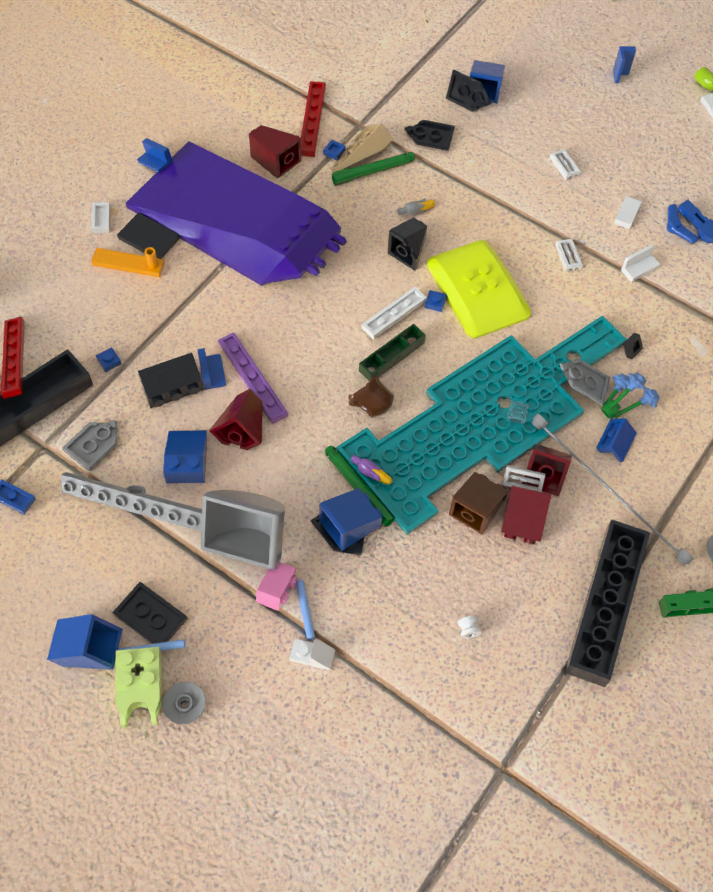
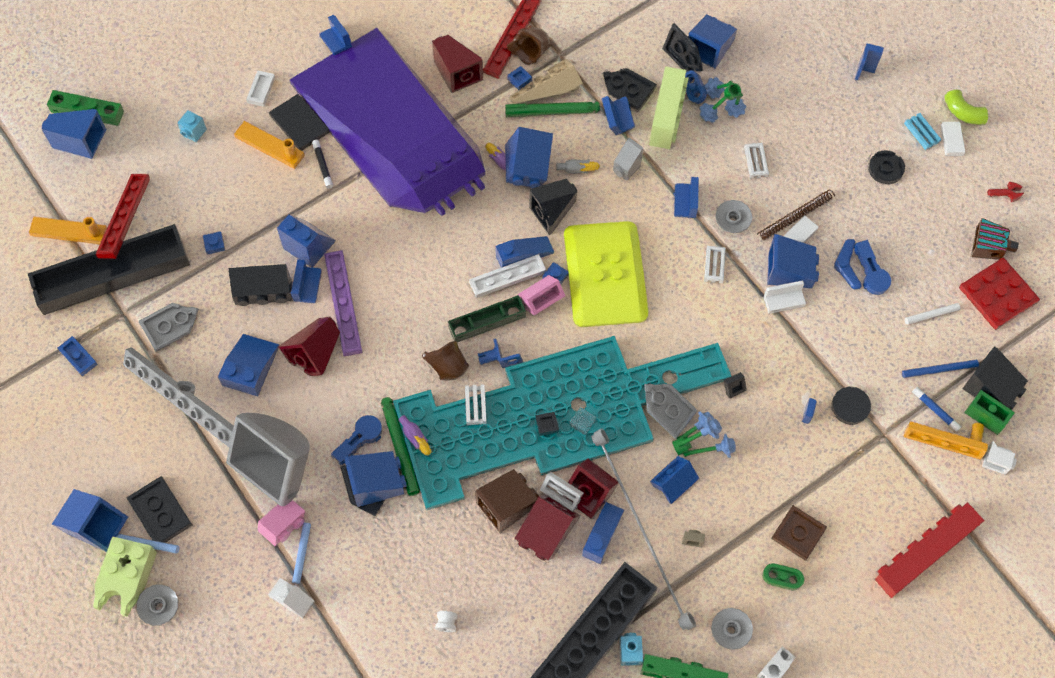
camera: 20 degrees right, 5 degrees up
none -> medium azure brick [177,110,207,142]
none -> blue slope [277,215,335,267]
none -> black bar [312,140,333,189]
none -> blue piece [331,415,382,466]
none -> white tile [465,385,486,425]
none -> blue bracket [478,338,523,368]
none -> medium lavender piece [485,142,506,170]
none -> blue slope [496,236,554,268]
none -> blue slope [505,127,553,188]
none -> reddish brown piece [507,25,551,65]
none -> bright pink brick [518,275,566,315]
none -> black plate [535,412,559,436]
none -> blue slope [582,502,624,564]
none -> blue panel [601,96,635,135]
none -> light grey slope [613,137,644,181]
none -> medium azure brick [619,633,643,666]
none -> yellowish green brick [649,66,688,149]
none -> blue panel [674,177,699,218]
none -> dark tan plate [682,530,705,548]
none -> blue plate [685,70,707,104]
none -> medium blue plant [699,77,747,123]
none -> light grey dish [715,200,752,233]
none -> reddish brown piece [757,189,835,240]
none -> blue slope [767,234,819,289]
none -> blue tile [802,398,817,424]
none -> black tile [868,150,905,185]
none -> medium azure tile [904,113,941,150]

